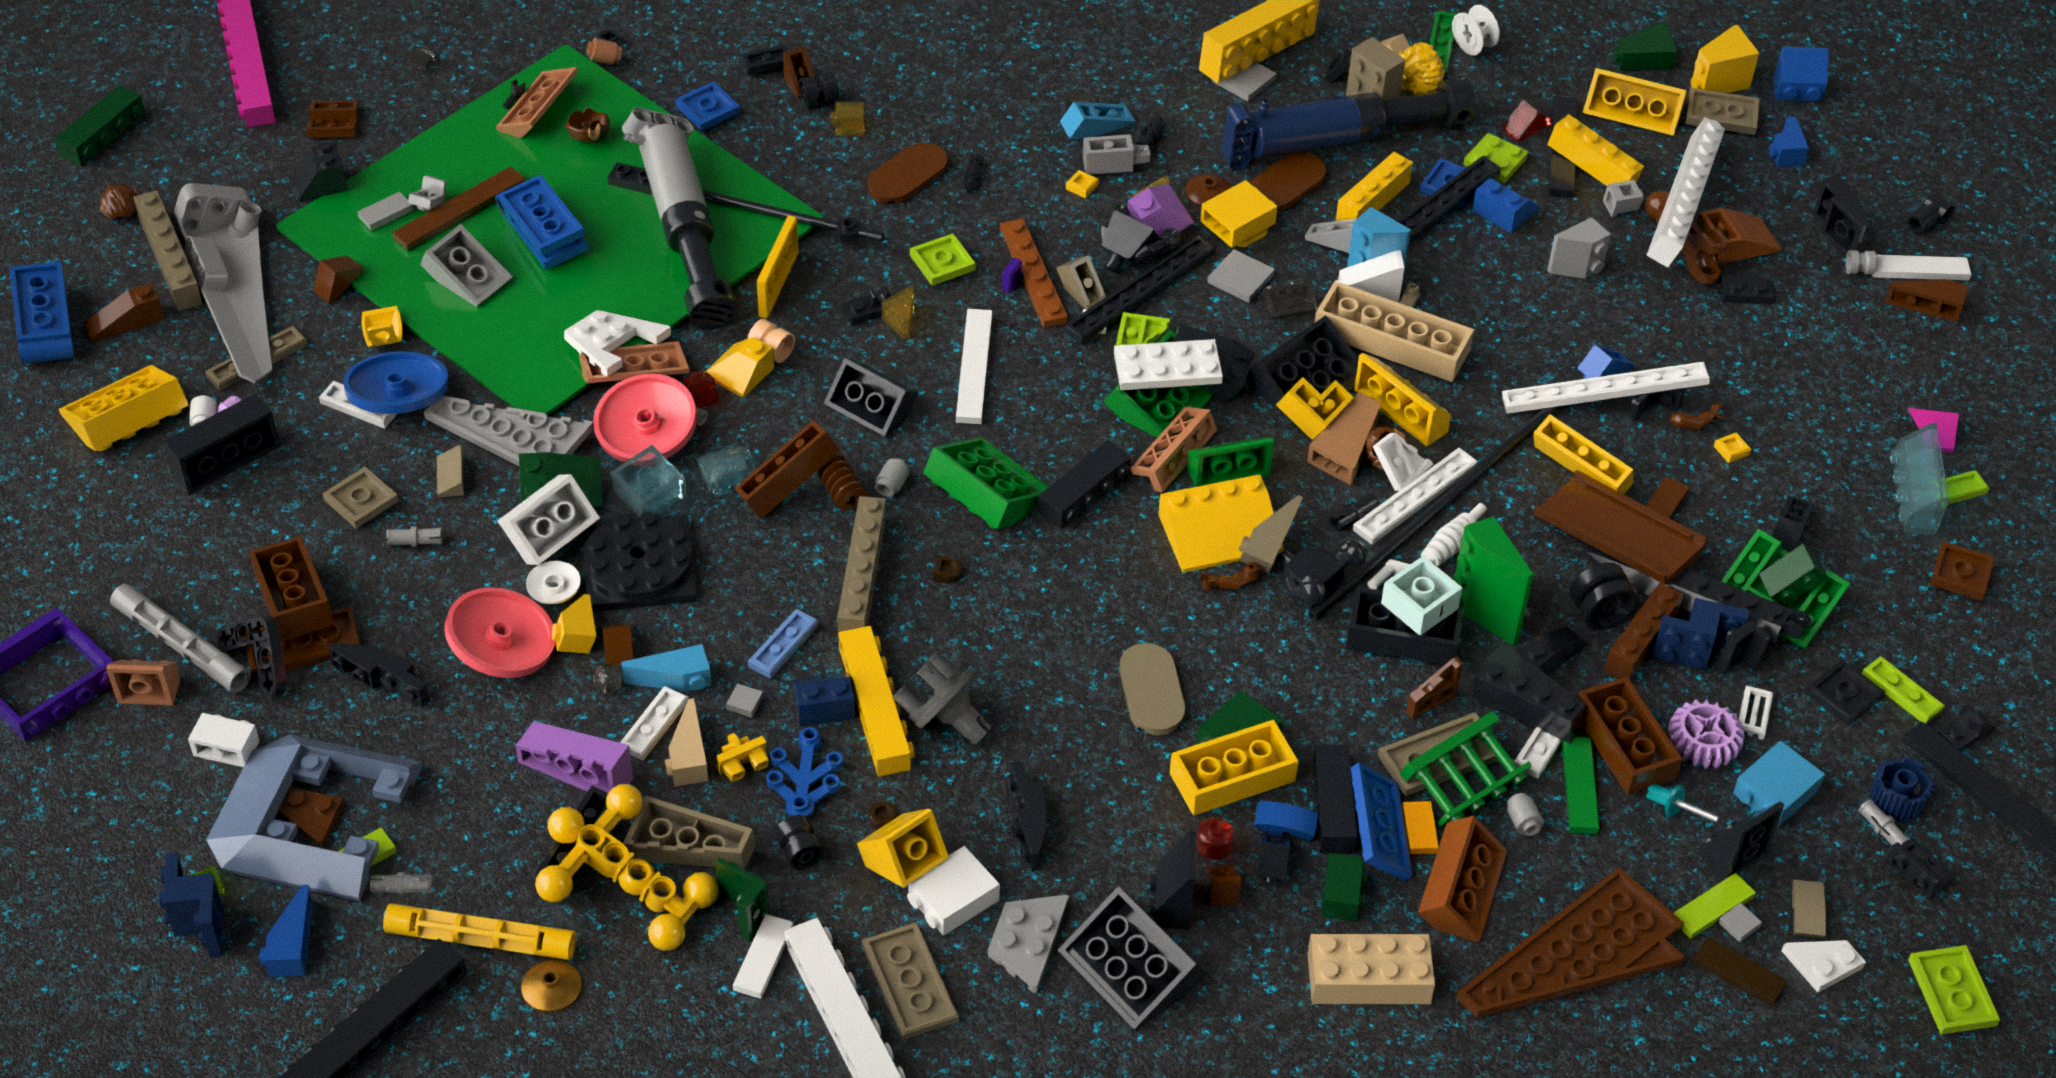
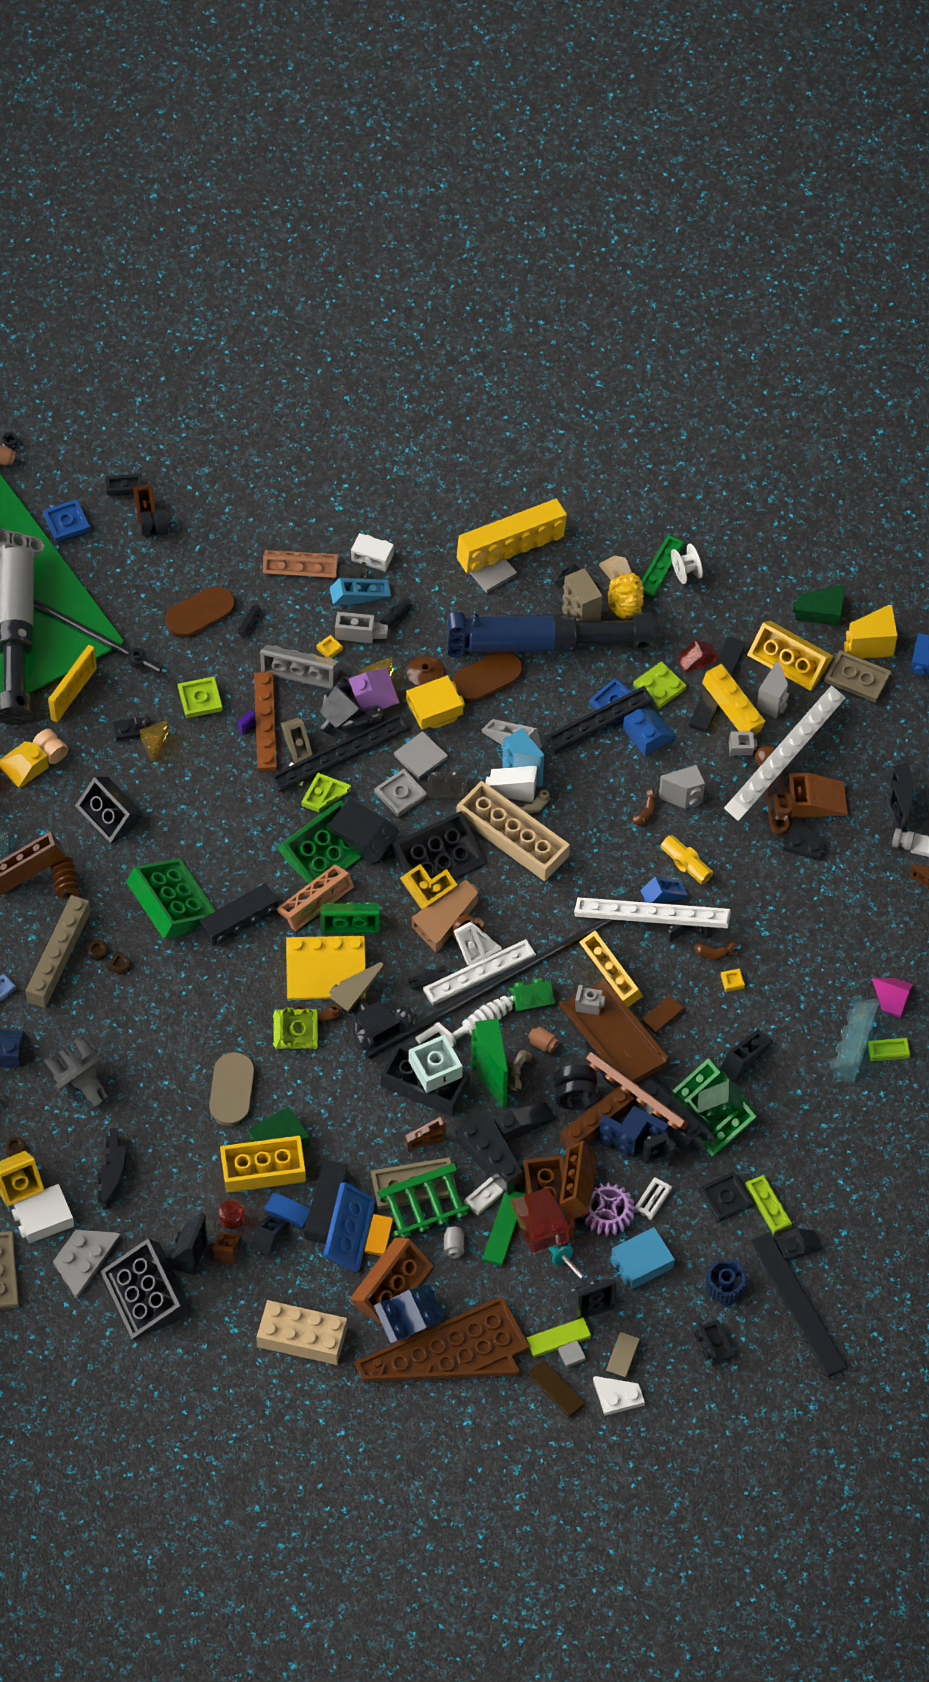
camera: 15 degrees right, 10 degrees up
clear yellow brick [831,102,864,135] -> none
yellow brick [839,626,915,777] -> none
light grey brick [875,458,910,497] -> none
white tile [956,309,992,424] -> none
white plate [1114,339,1223,390] -> none
dark green brick [1321,853,1368,922] -> none
yellow brick [1336,152,1413,221] -> none
yellow slope [1354,353,1451,446] -> none
blue arch [1769,117,1809,167] -> none
light grey pin [1858,799,1910,845] -> none
lime plate [1908,945,2000,1034] -> none
reddish brown plate [1929,541,1995,601] -> none
none -> dark brown tile [88,940,108,960]
none -> light grey slope [260,645,339,689]
none -> nougat fence [263,550,339,578]
none -> lime slope [273,1008,318,1049]
none -> white brick [351,533,394,572]
none -> light grey tile [374,769,428,817]
none -> dark blue bracket [374,1284,445,1343]
none -> green bracket [509,977,555,1011]
none -> clear red slope [510,1188,570,1254]
none -> nougat brick [528,1026,559,1054]
none -> reddish brown brick [560,1141,597,1219]
none -> light grey brick [575,985,606,1015]
none -> plate [586,1052,689,1130]
none -> reddish brown arm [632,788,658,825]
none -> yellow piece [661,835,713,884]
none -> light grey slope [757,662,789,719]

